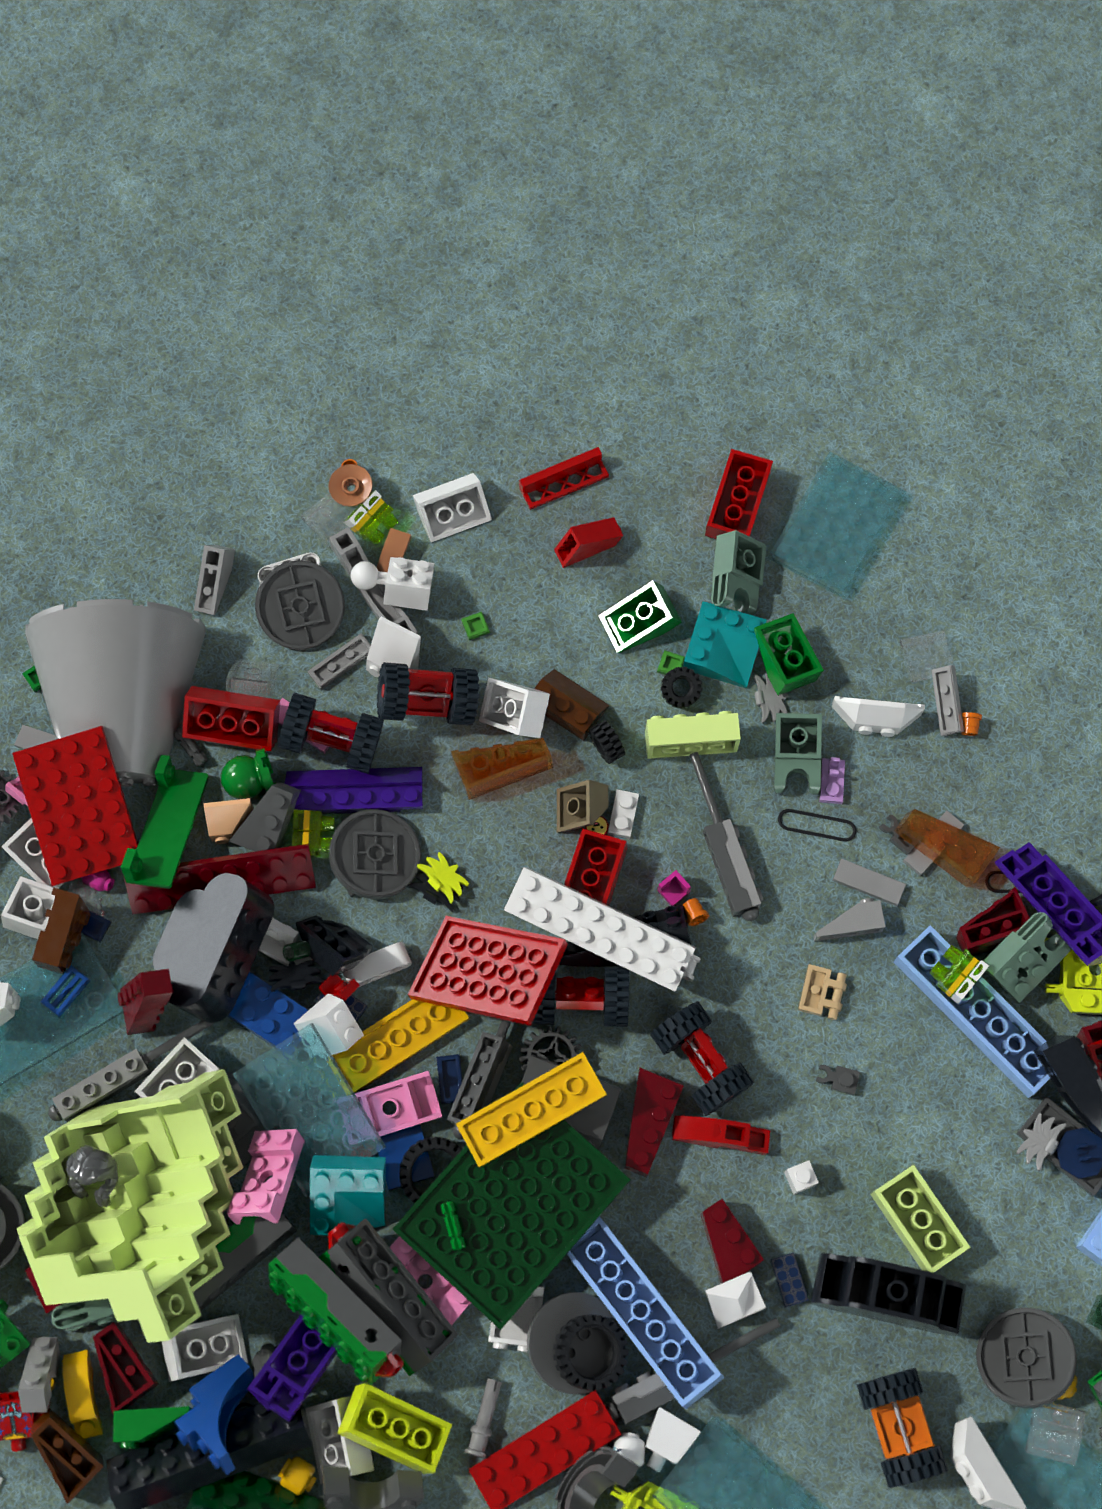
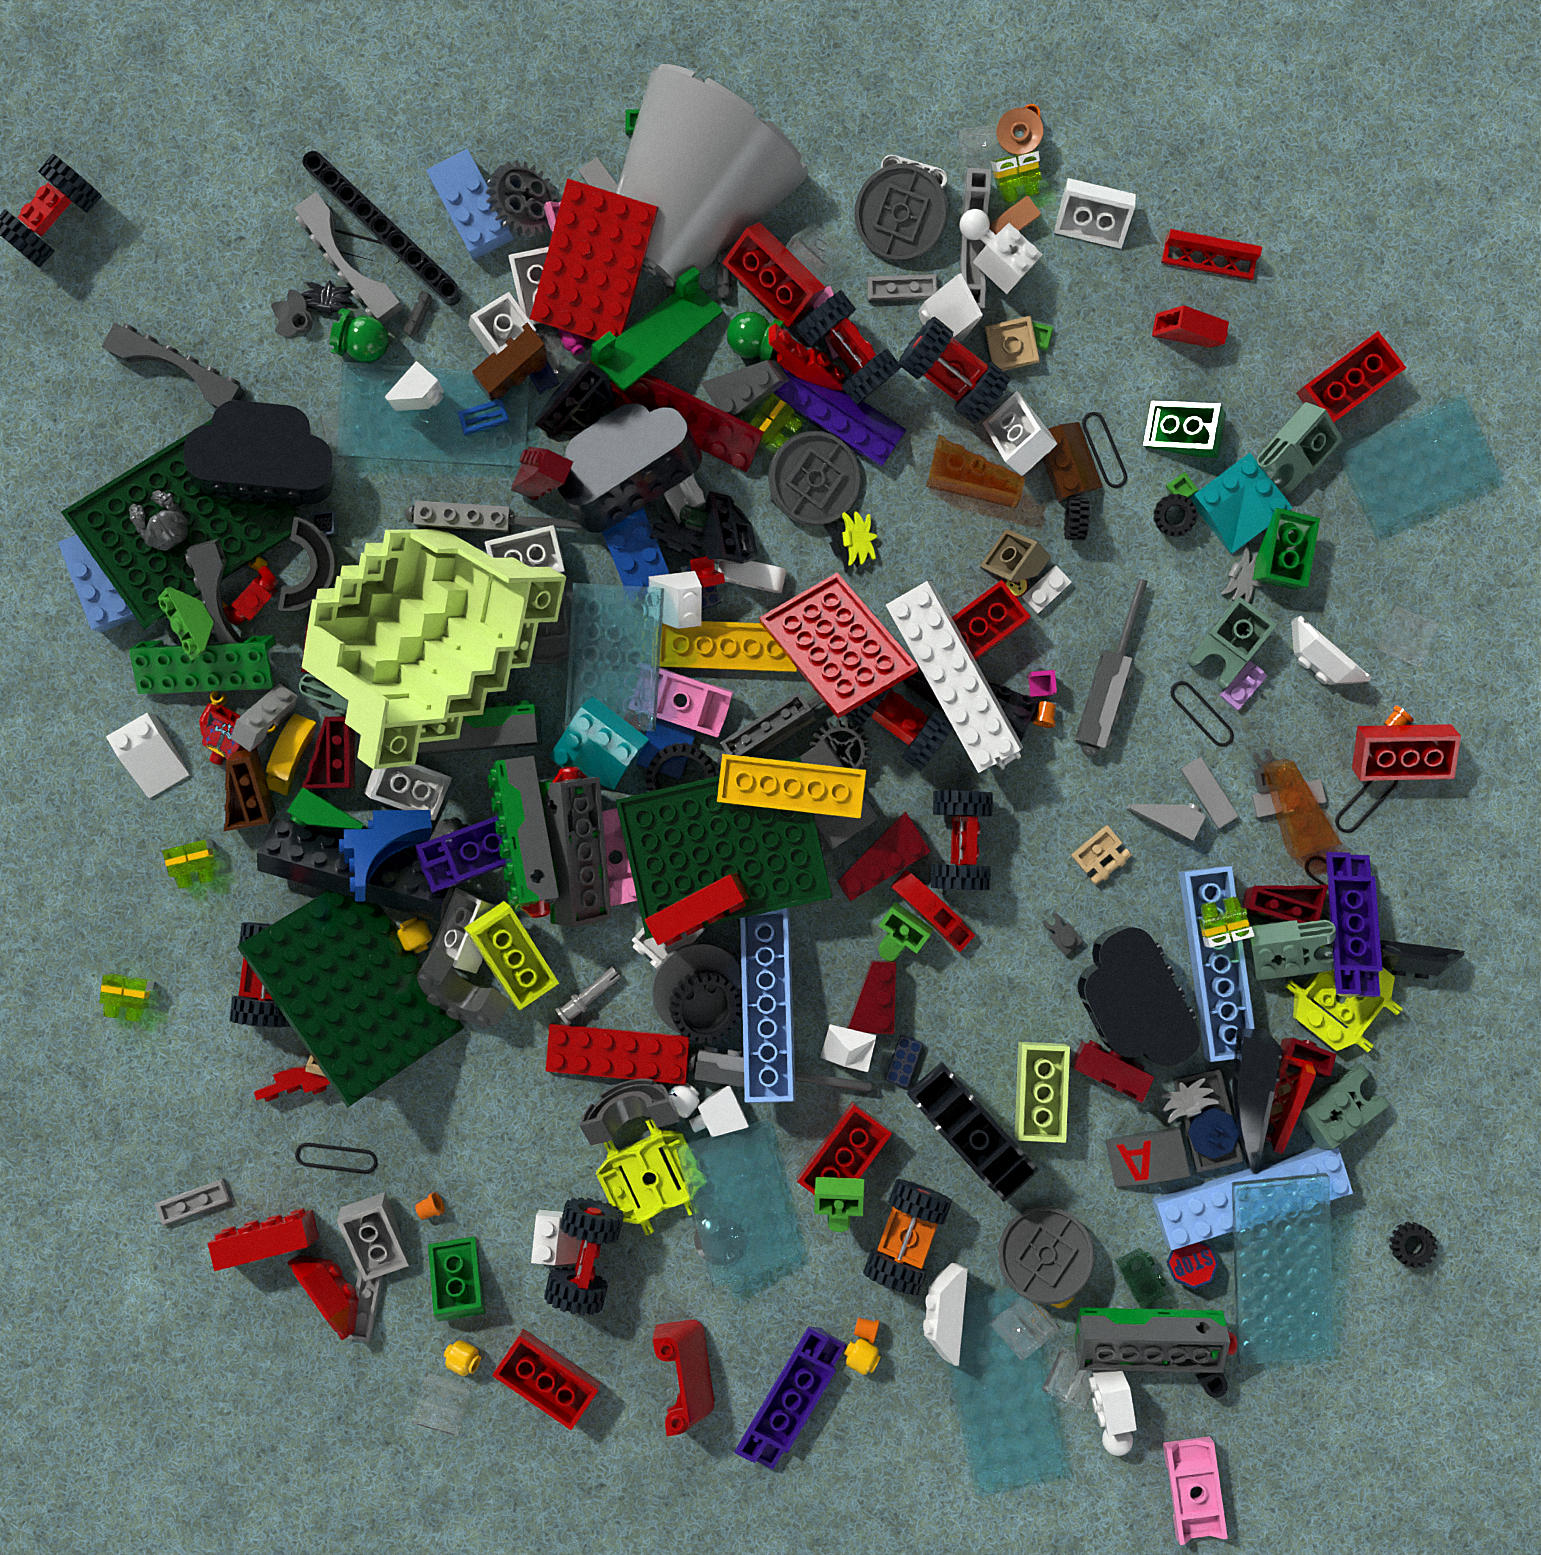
camera: 30 degrees right, 15 degrees up
dark grey hair [66,1145,119,1207] -> none
light grey slope [194,545,235,615] -> none
light nougat slope [204,798,254,844] -> none
bright pink piece [227,1129,305,1224] -> none
dark blue tile [436,1054,463,1105] -> none
green axle [441,1201,465,1250] -> none
yellowish green brick [645,711,741,759] -> none
white brick [784,1160,819,1195] -> none
light grey tile [931,665,964,736] -> none
none -> black wedge [535,361,615,438]
none -> red brick [644,873,749,947]
none -> red slope [769,323,845,391]
none -> red brick [797,1101,892,1195]
none -> bright green brick [814,1177,864,1232]
none -> bright green brick [878,901,933,961]
none -> tan tile [985,316,1040,371]
none -> dark red wedge [1070,1040,1155,1103]
none -> black brick [1077,926,1200,1066]
none -> black piece [1082,412,1127,488]
none -> dark grey slope [1105,1127,1190,1187]
none -> black piece [1335,780,1398,833]
none -> red brick [1352,724,1461,781]

